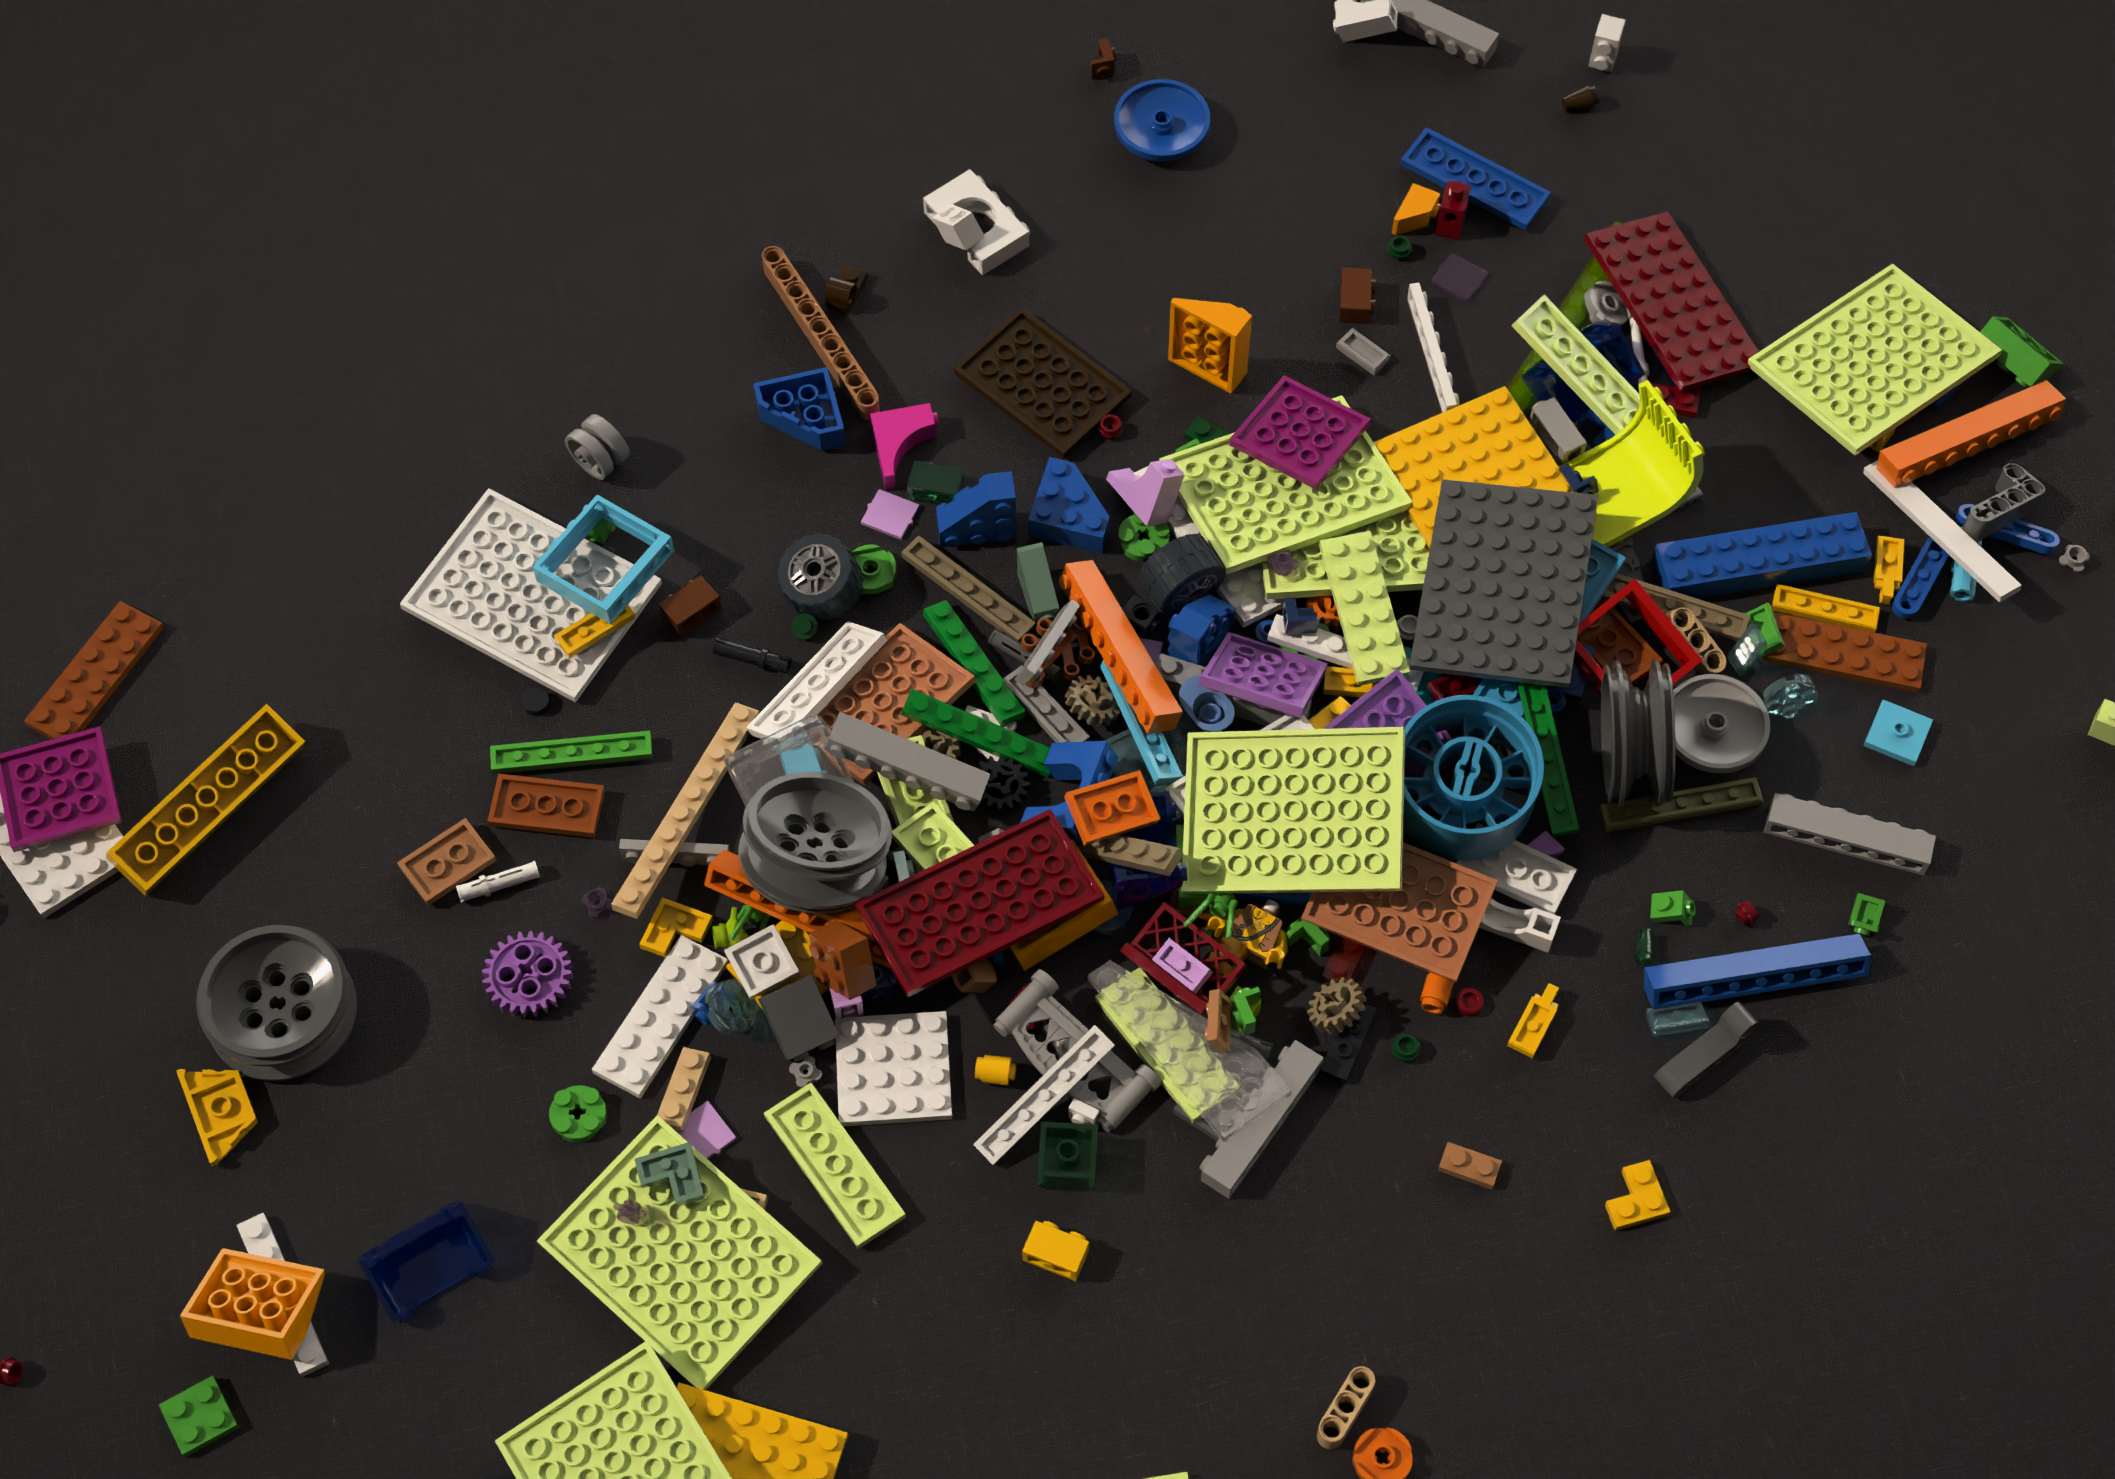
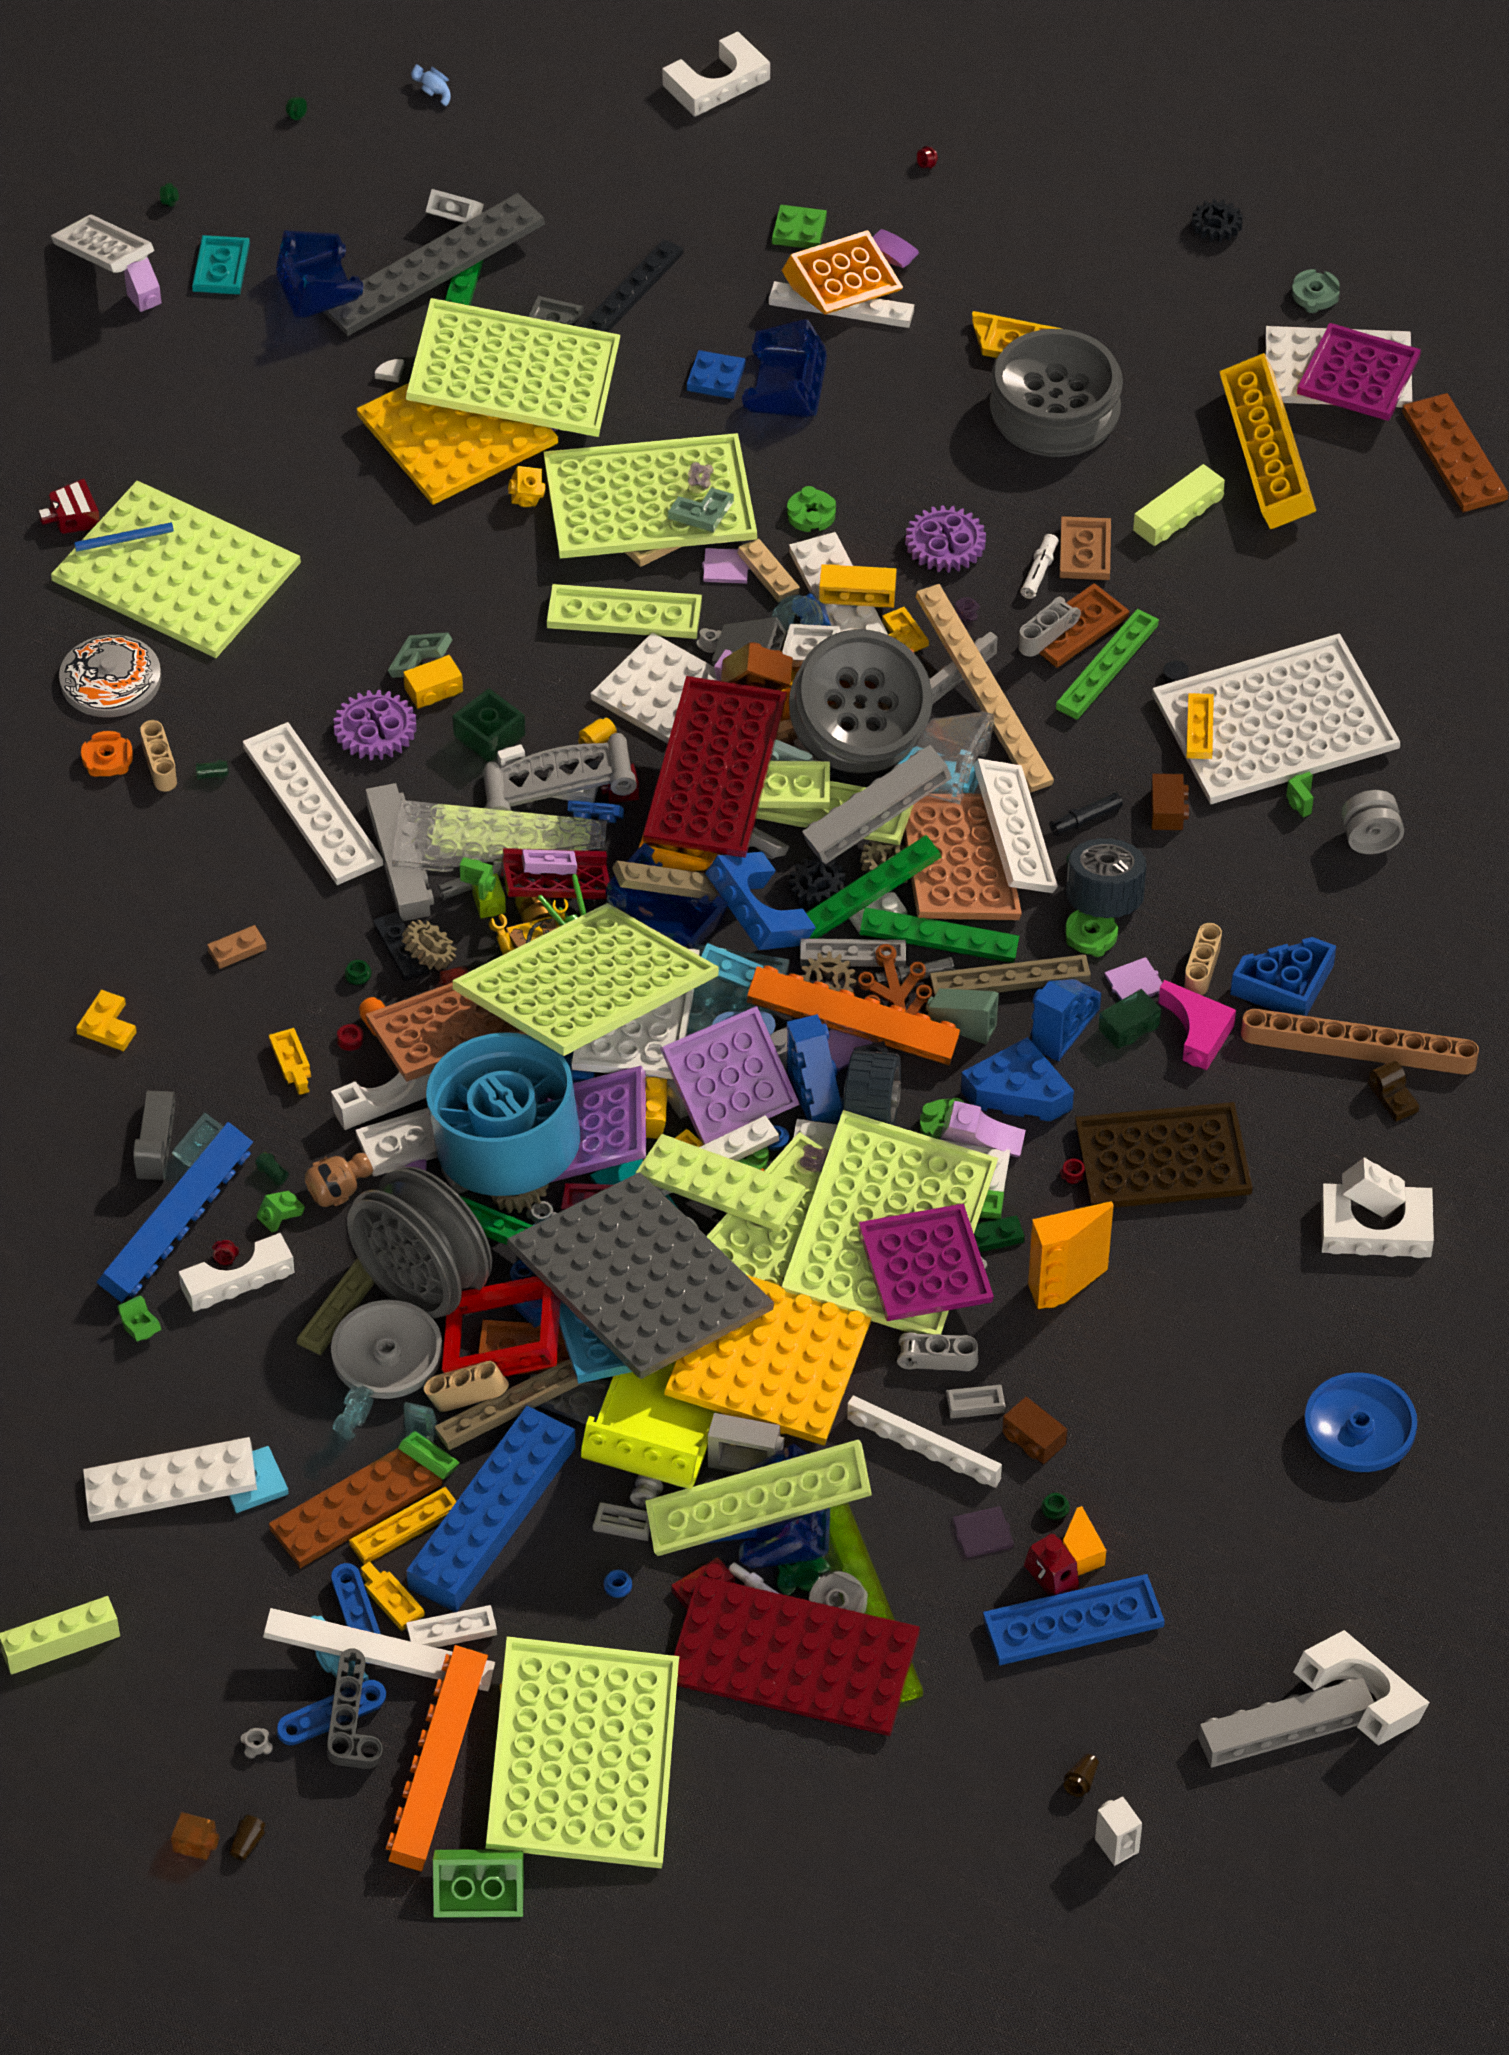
camera: 130 degrees right, 10 degrees down
medium azure window [532,495,674,625] -> none
white plate [973,1025,1115,1165] -> none
light grey plate [1014,599,1080,686] -> none
orange plate [1064,770,1160,846] -> none
reddish brown bracket [1090,38,1117,79] -> none
medium nougat plate [1205,989,1232,1053] -> none
dark blue panel [1282,598,1319,635] -> none
dark blue bracket [1559,464,1599,495] -> none
light grey brick [1763,793,1936,876] -> none
none -> white plate [83,1437,257,1522]
none -> white arch [179,1233,295,1312]
none -> clear green pin [196,759,229,780]
none -> white plate [243,722,383,885]
none -> medium nougat piece [305,1153,373,1207]
none -> medium lavender gear [334,690,416,760]
none -> sand green plate [388,632,453,678]
none -> white plate [406,1605,497,1648]
none -> yellow brick [508,466,545,507]
none -> blue plate [567,800,624,823]
none -> blue plate [604,1570,632,1598]
none -> blue plate [687,350,745,399]
none -> yellow brick [819,564,896,608]
none -> medium lavender slope [872,229,919,268]
none -> light grey piece [897,1332,978,1371]
none -> light grey piece [1019,596,1081,657]
none -> yellowish green brick [1133,464,1225,546]
none -> tan beam [1184,923,1222,996]

